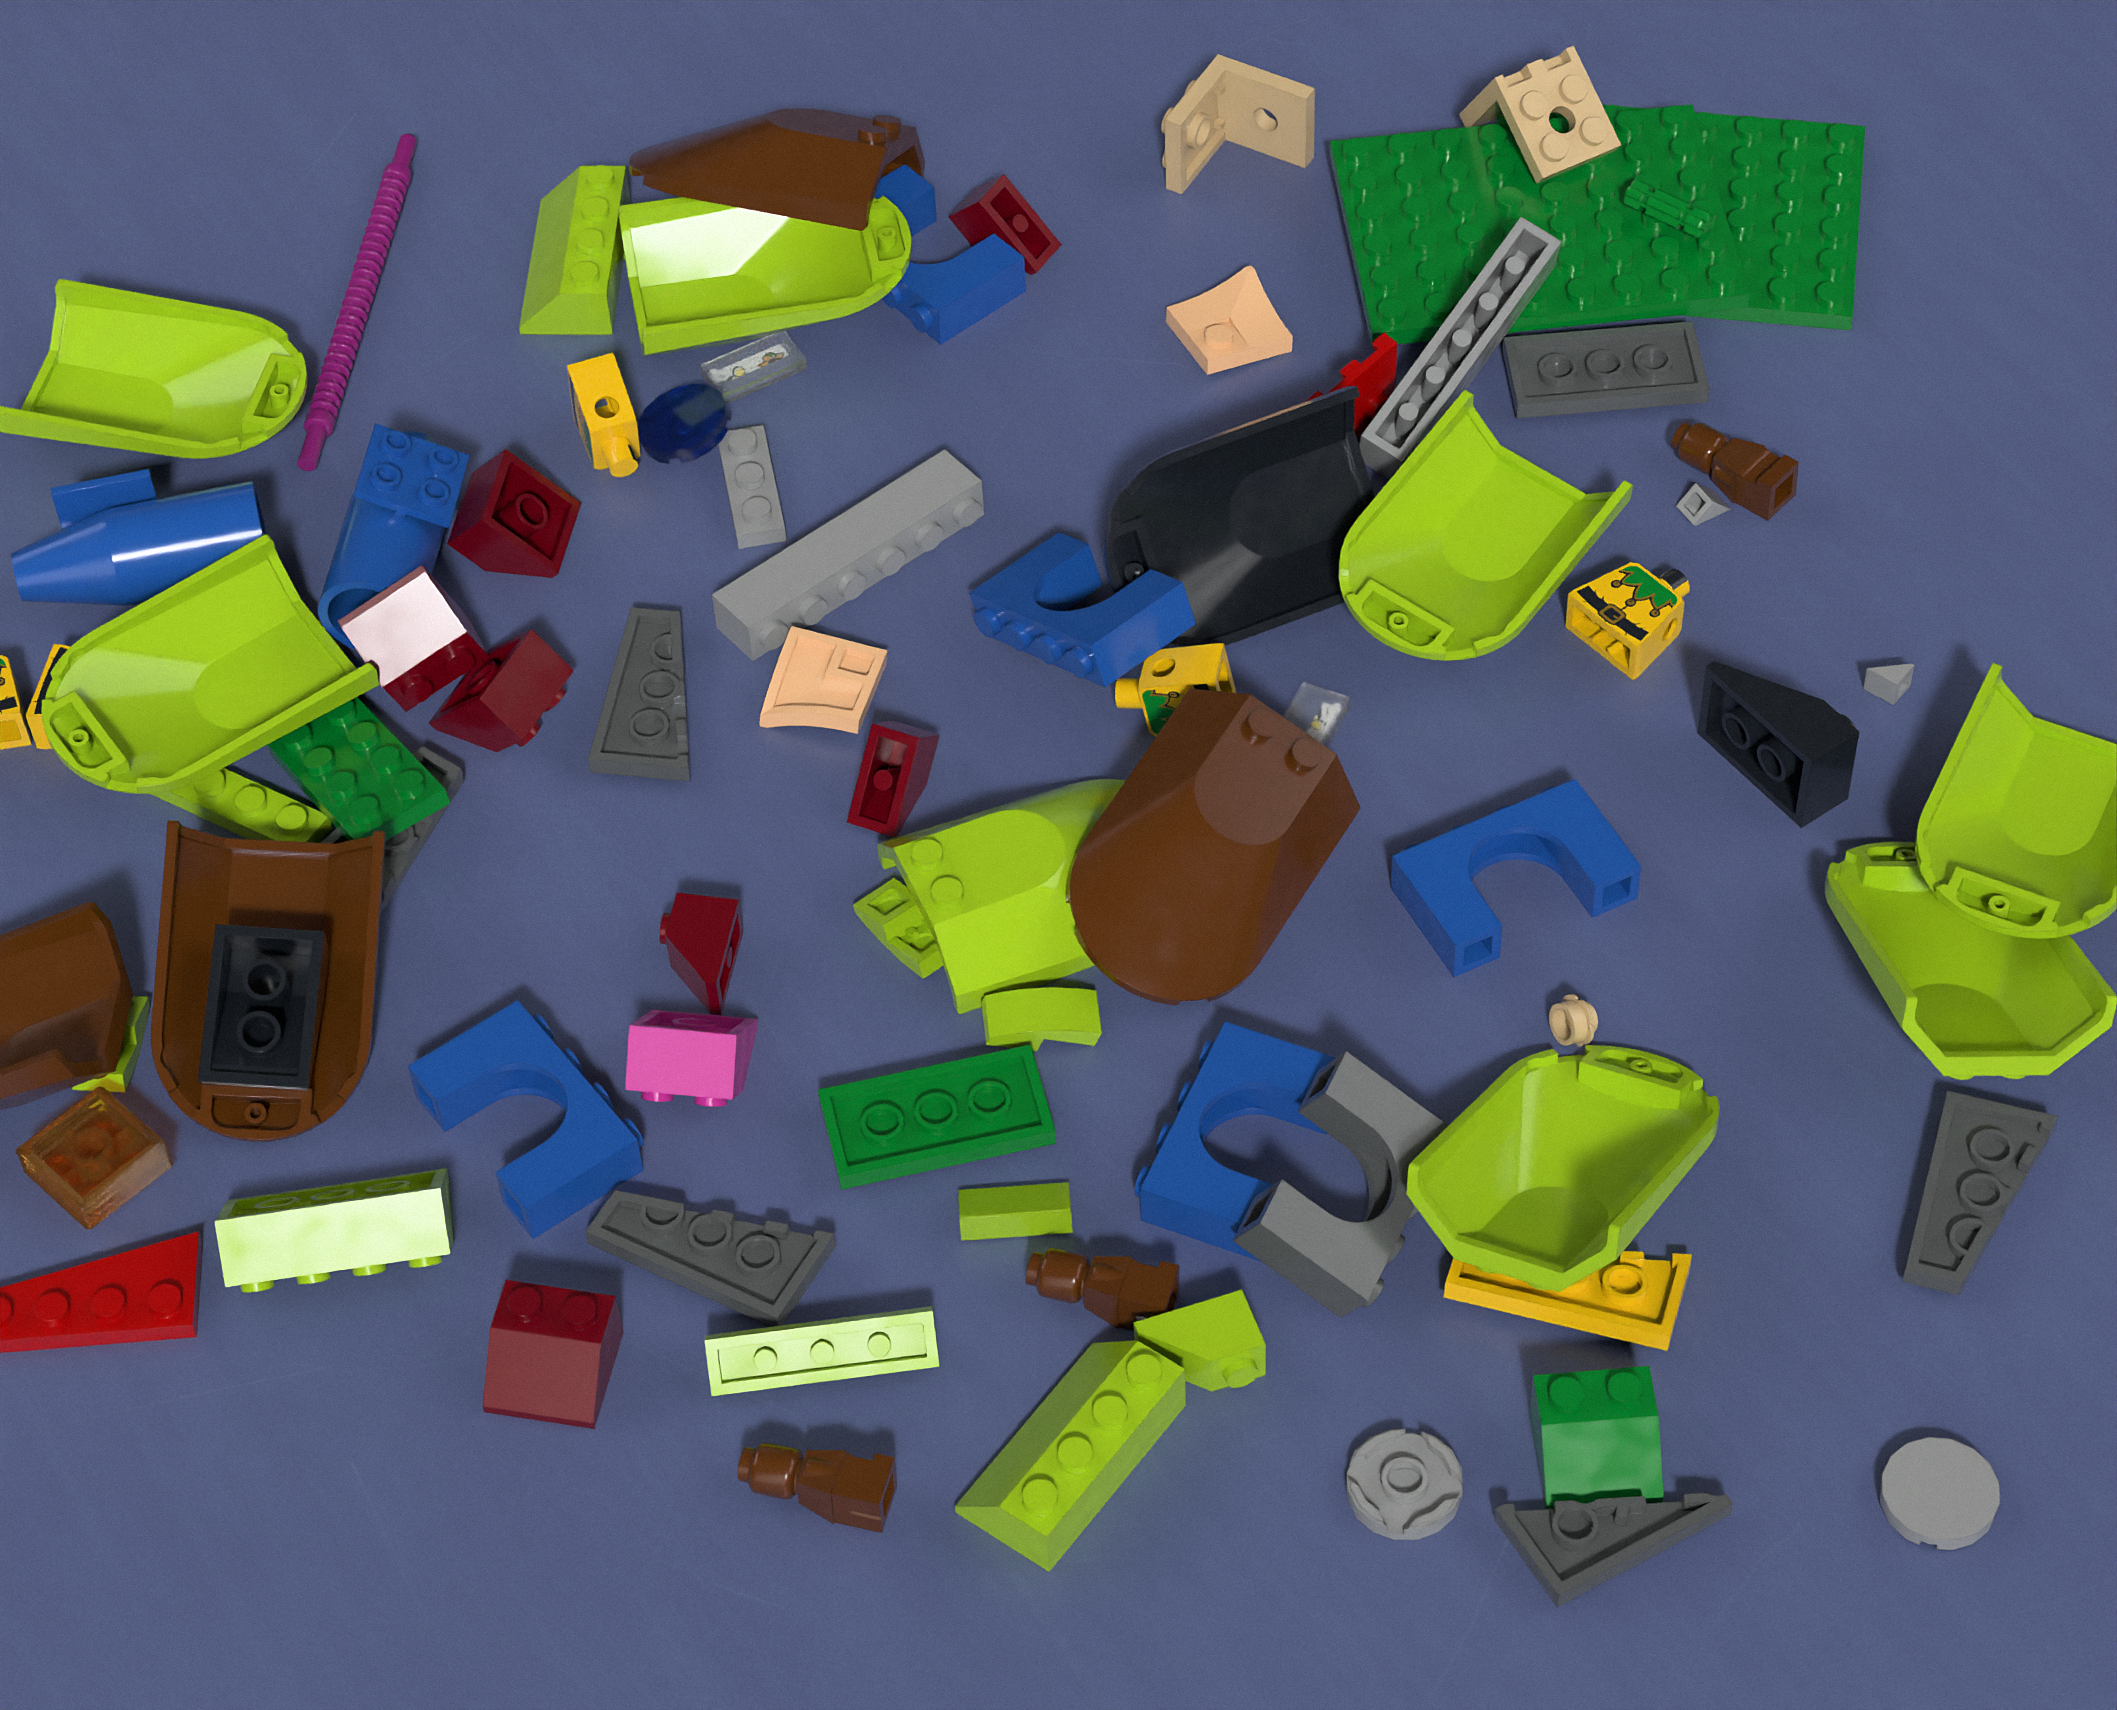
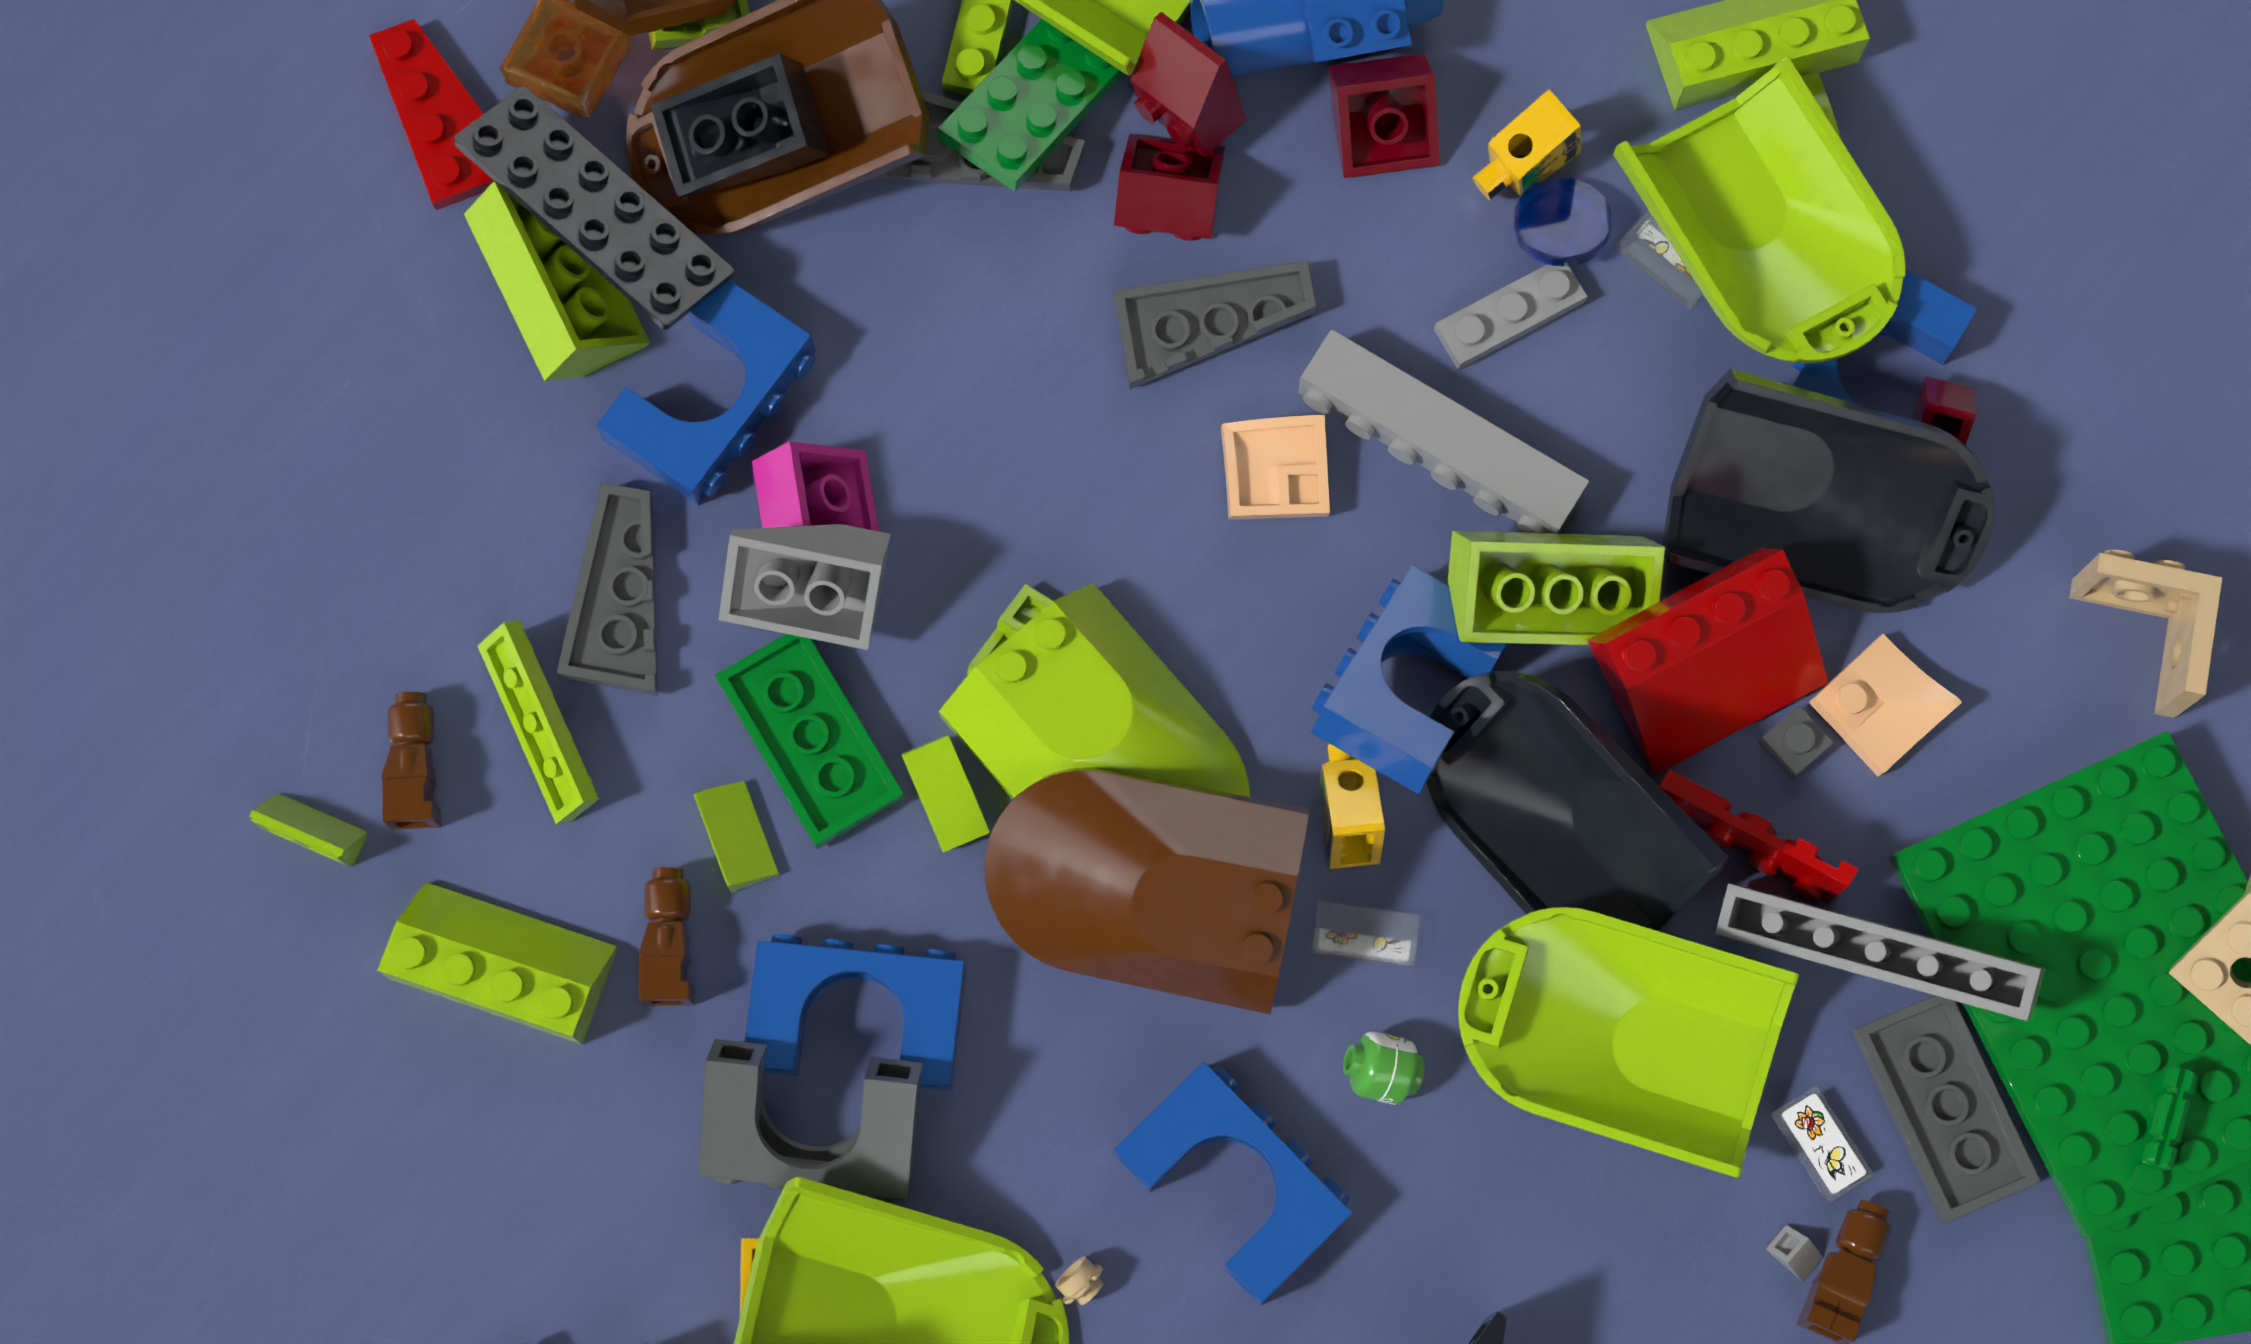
camera: 70 degrees right, 25 degrees up
dark red slope [483,1280,624,1429] -> none
reddish brown windscreen [629,108,925,231] -> none
dark red slope [659,893,744,1015] -> none
dark red slope [847,721,940,837] -> none
lime slope [1134,1289,1266,1392] -> none
light grey tile [1346,1429,1463,1540] -> none
yellow torso [1565,562,1690,680] -> none
none -> lime slope [249,794,367,867]
none -> black bracket [454,86,734,330]
none -> light grey slope [718,524,891,650]
none -> bright green head [1343,1031,1425,1105]
none -> lime slope [1448,530,1665,645]
none -> red slope [1587,548,1828,776]
none -> black windscreen [1662,368,1995,613]
none -> dark grey plate [1759,705,1833,779]
none -> tile [1770,1085,1874,1204]

